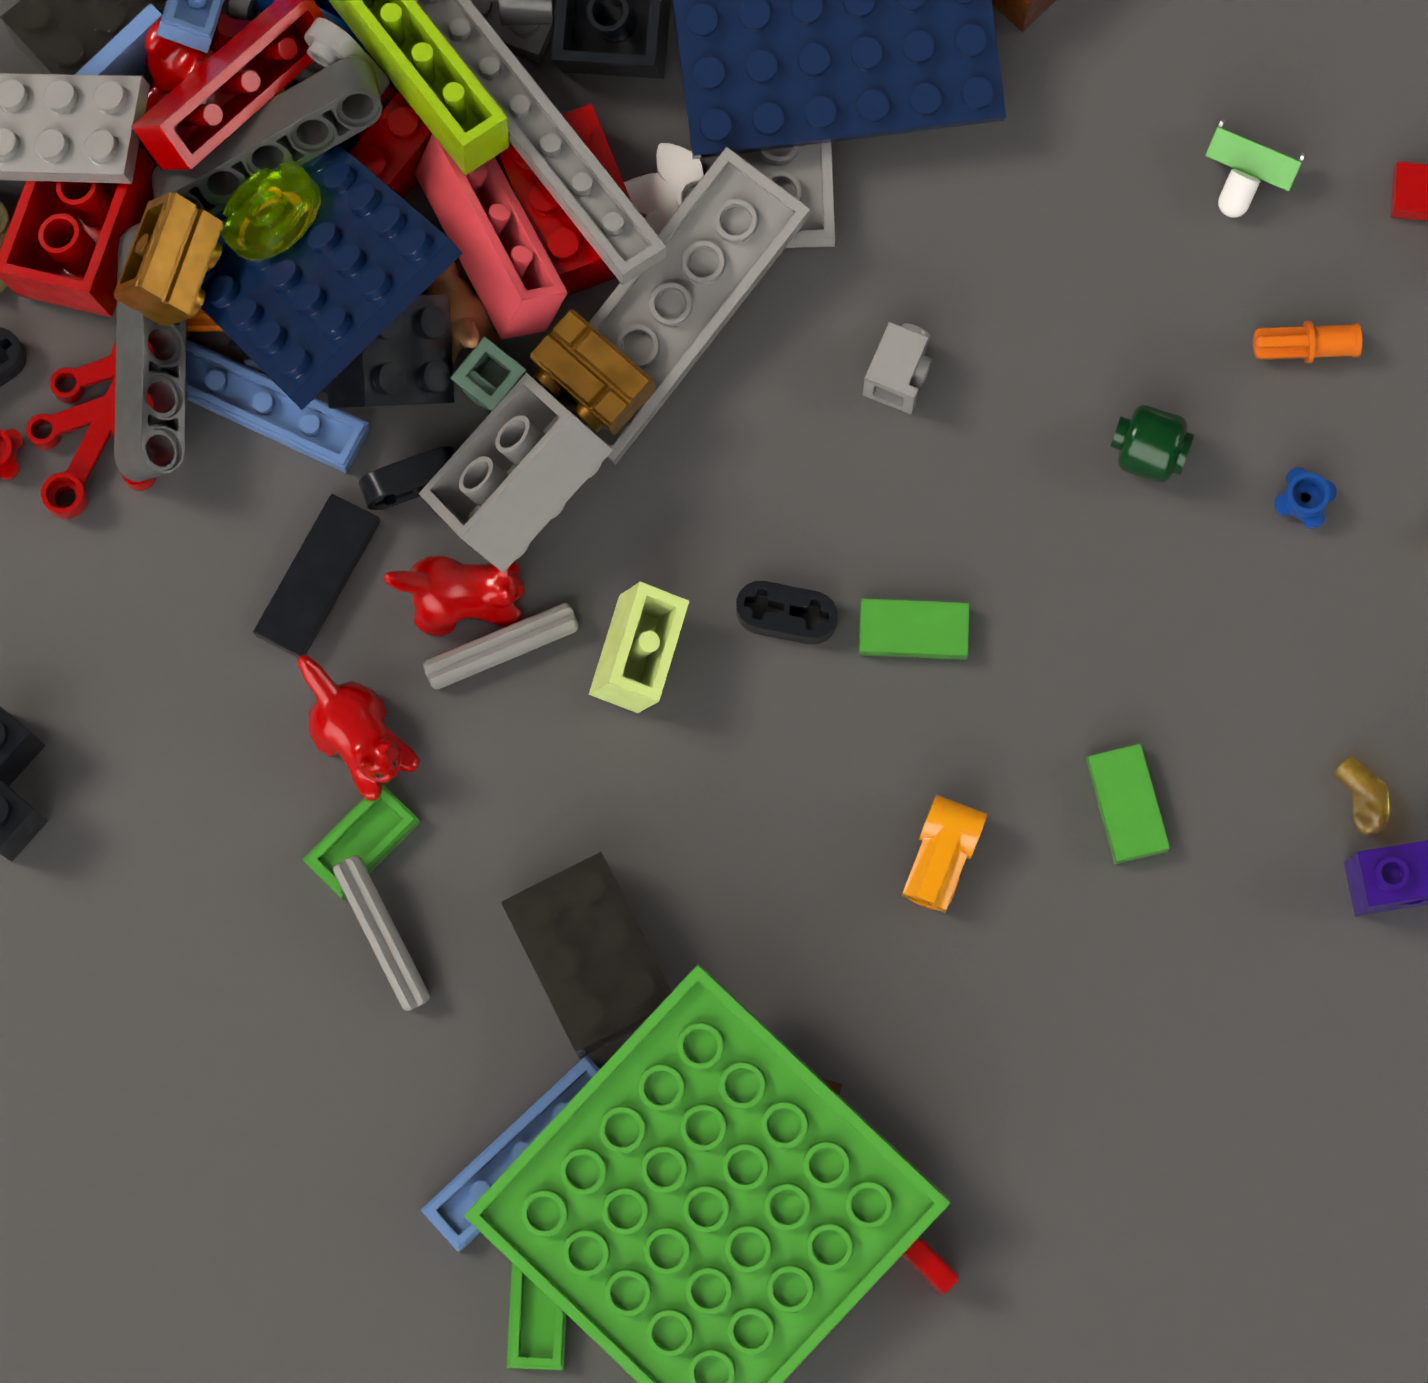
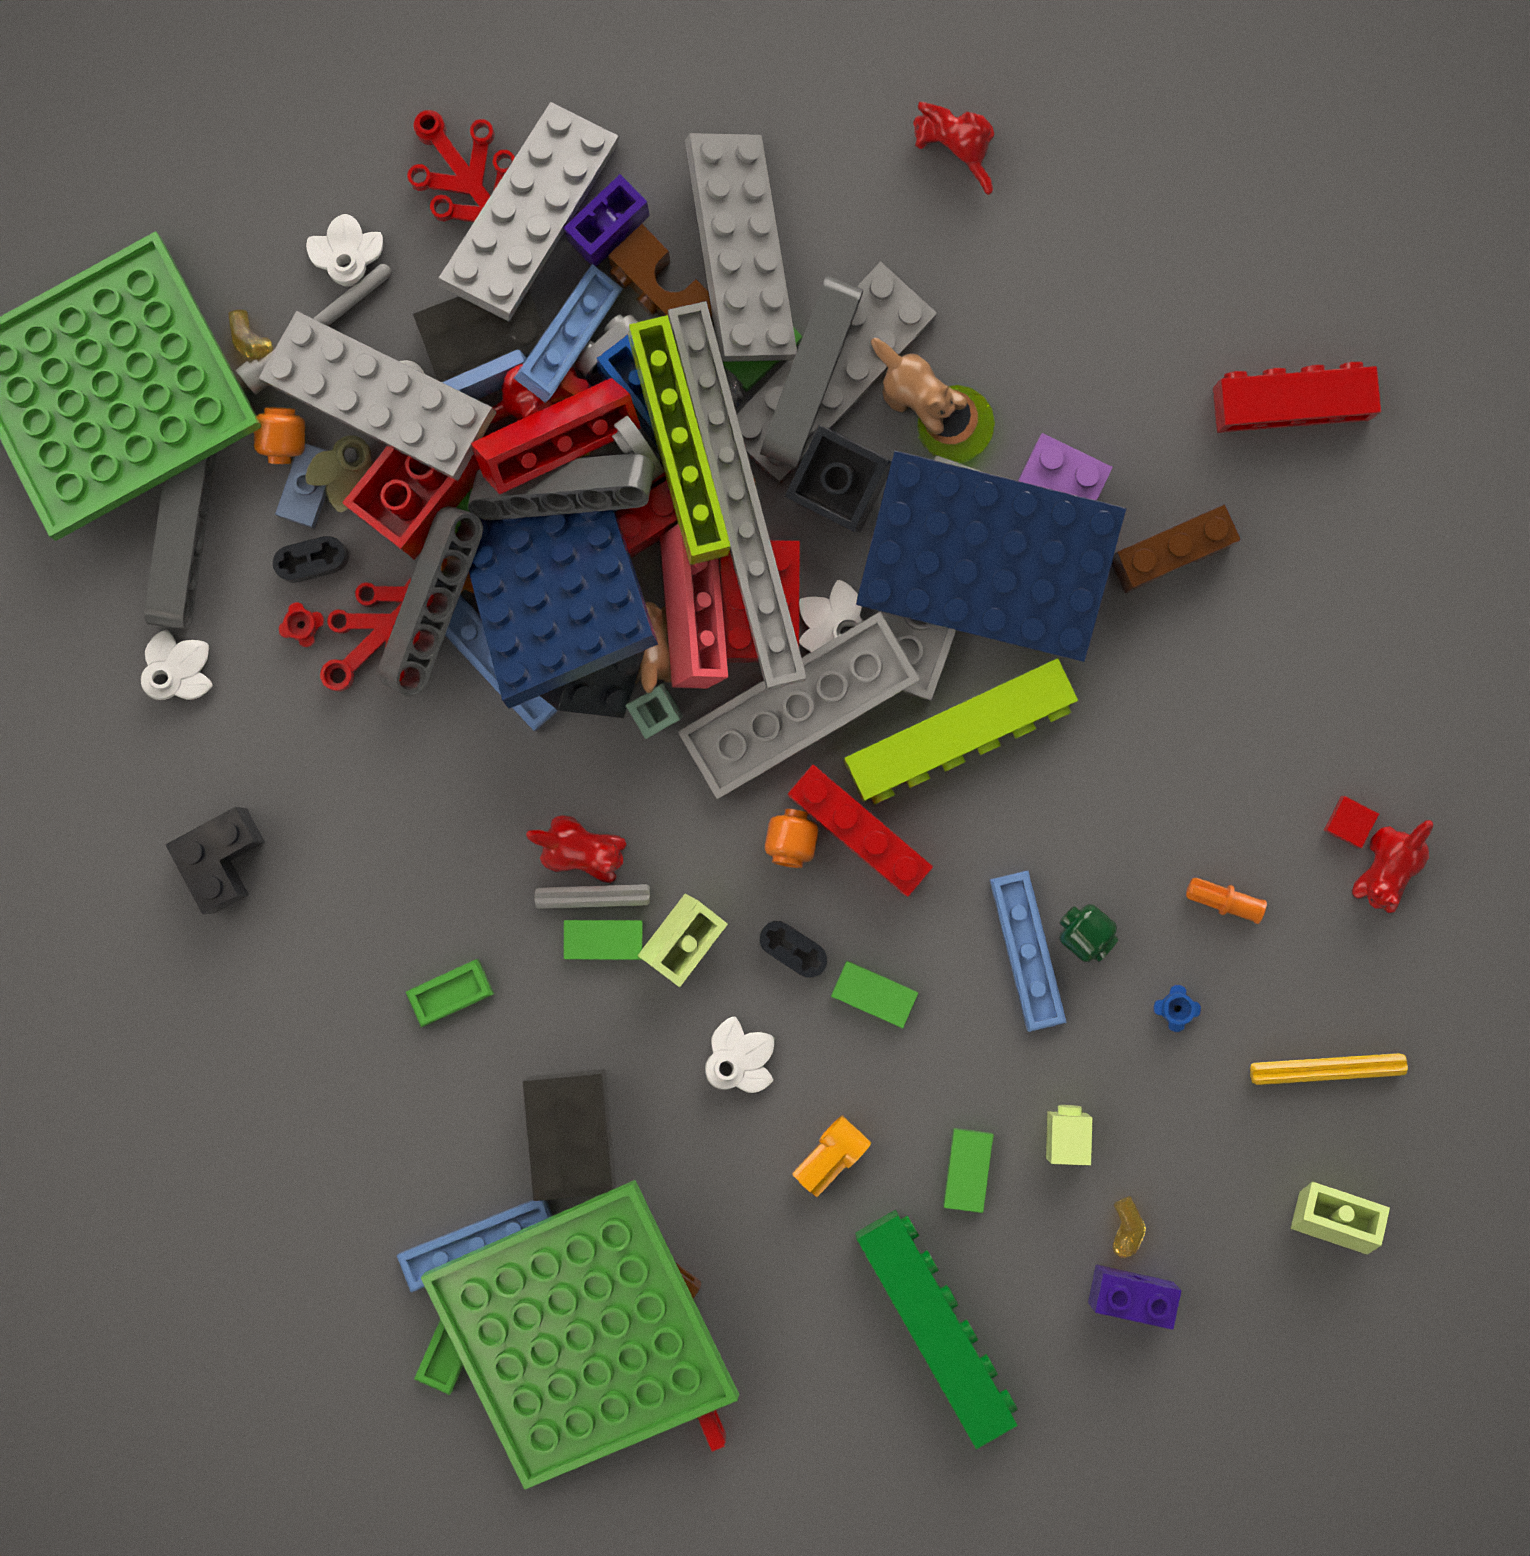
camera: 20 degrees right, 10 degrees up
pearl gold brick [113,192,223,327] -> none
clear neon green tile [221,163,321,261] -> none
black tile [253,493,380,658] -> none
red animal [298,655,420,801] -> none
light grey axle [333,856,430,1011] -> none
black beam [359,446,455,510] -> none
light grey brick [419,372,613,573] -> none
pearl gold brick [530,309,657,435] -> none
light grey brick [862,322,933,414] -> none
piece [1205,119,1305,218] -> none
none -> bright green tile [564,920,643,960]
none -> white plate [705,1017,774,1093]
none -> orange head [764,809,819,868]
none -> red brick [787,764,933,897]
none -> lime brick [843,658,1078,805]
none -> green brick [855,1209,1018,1450]
none -> medium blue tile [989,870,1067,1032]
none -> yellowish green brick [1046,1105,1092,1165]

